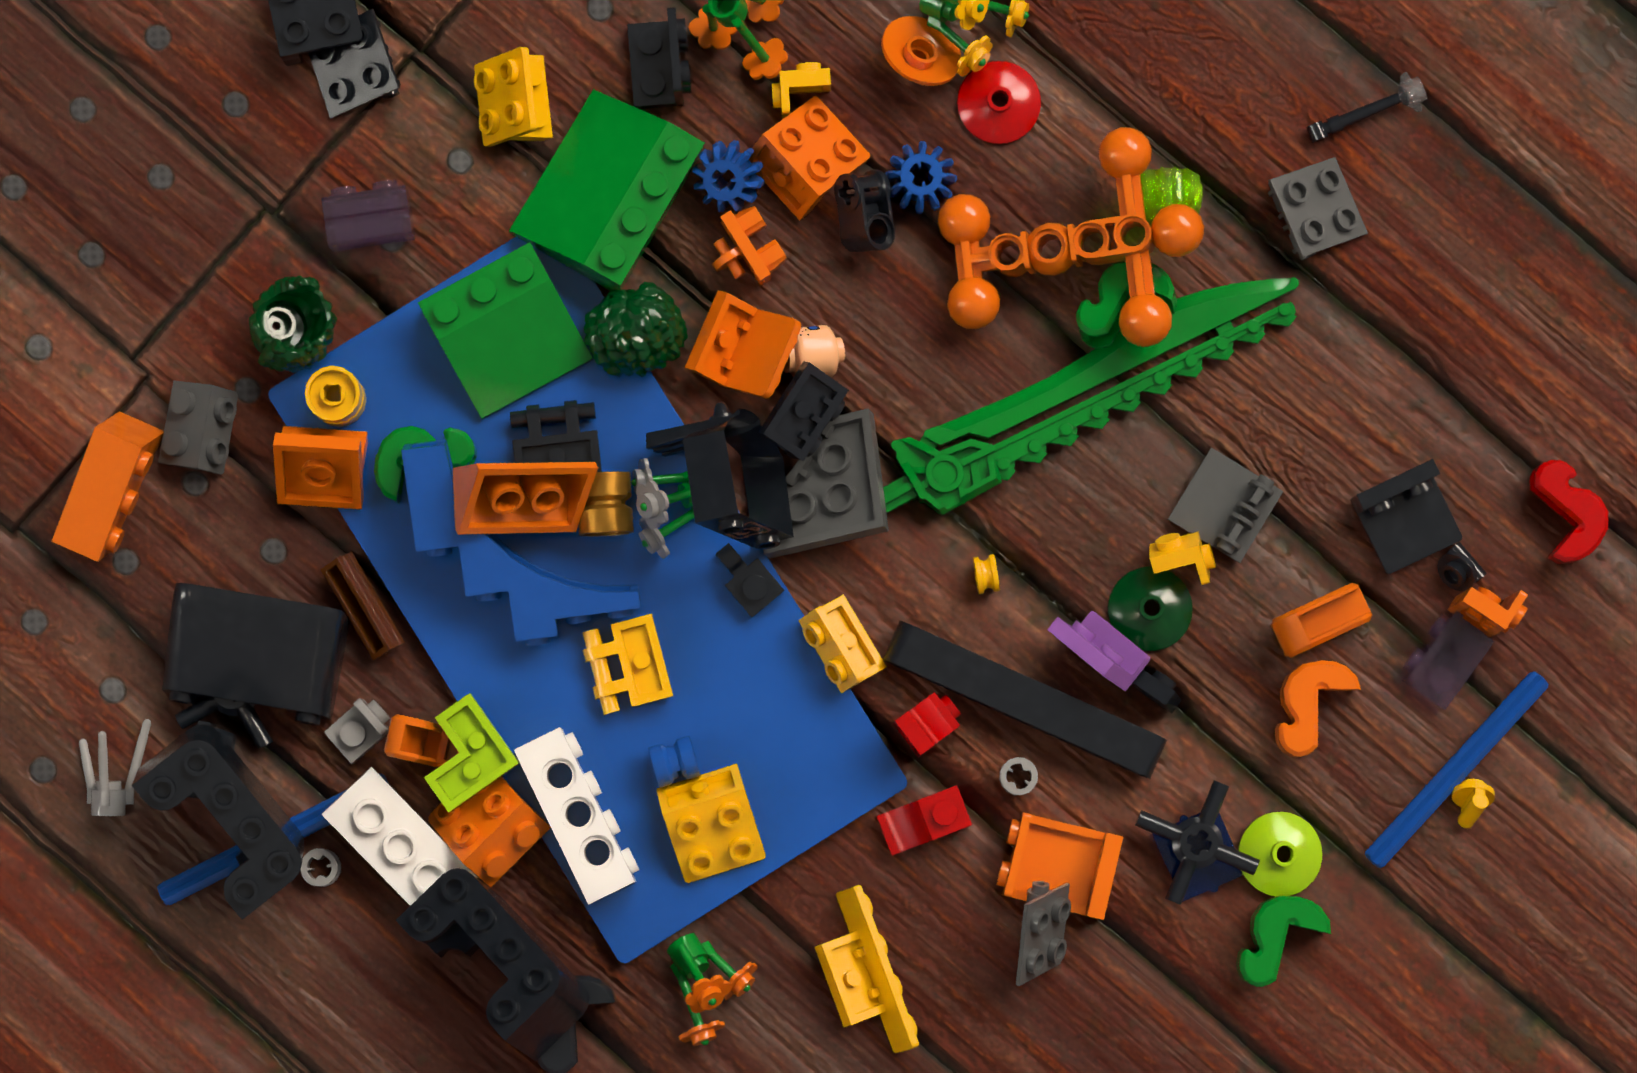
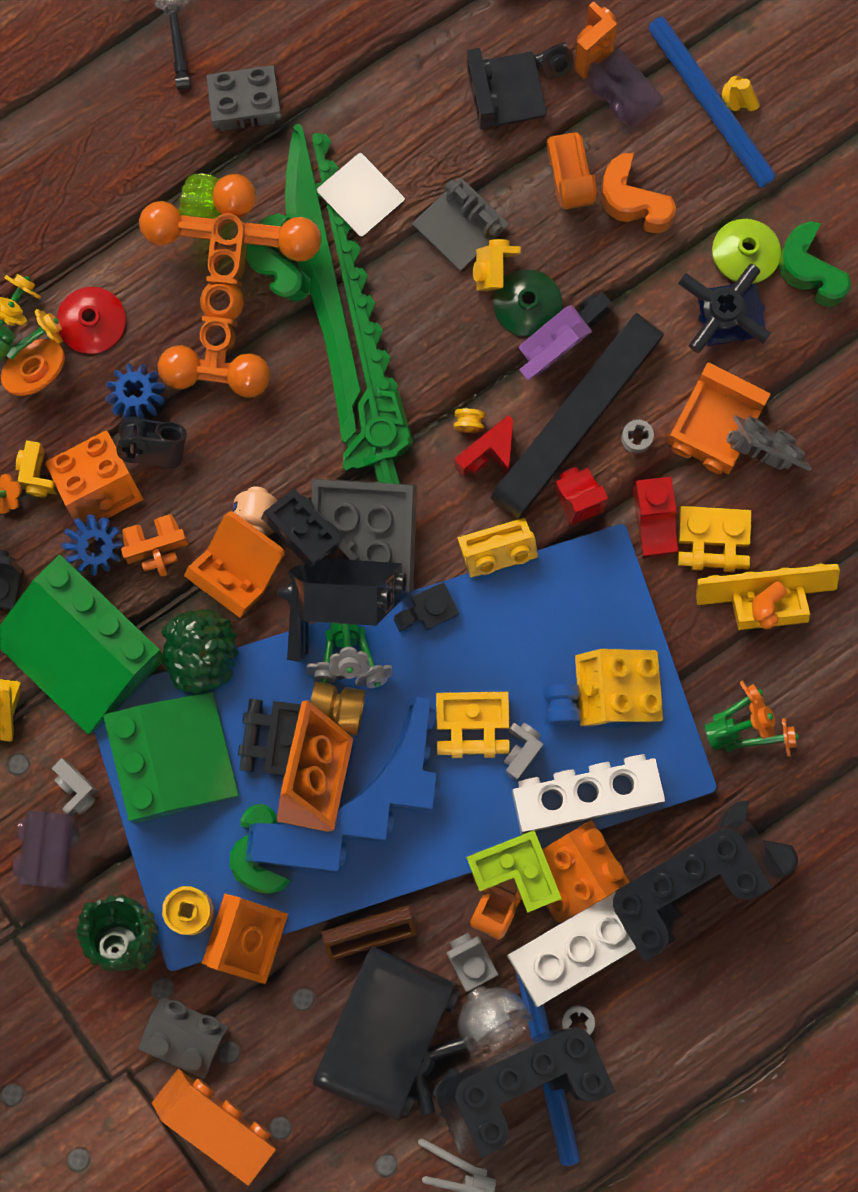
camera: 75 degrees left, 5 degrees down
none -> light grey bracket [52,758,98,816]
none -> white sticker [317,153,405,236]
none -> red slope [454,415,513,476]
none -> clear cylinder [458,986,533,1057]
none -> light grey bracket [504,723,543,782]
none -> yellow plate [678,506,751,572]
none -> orange arm [752,581,787,629]

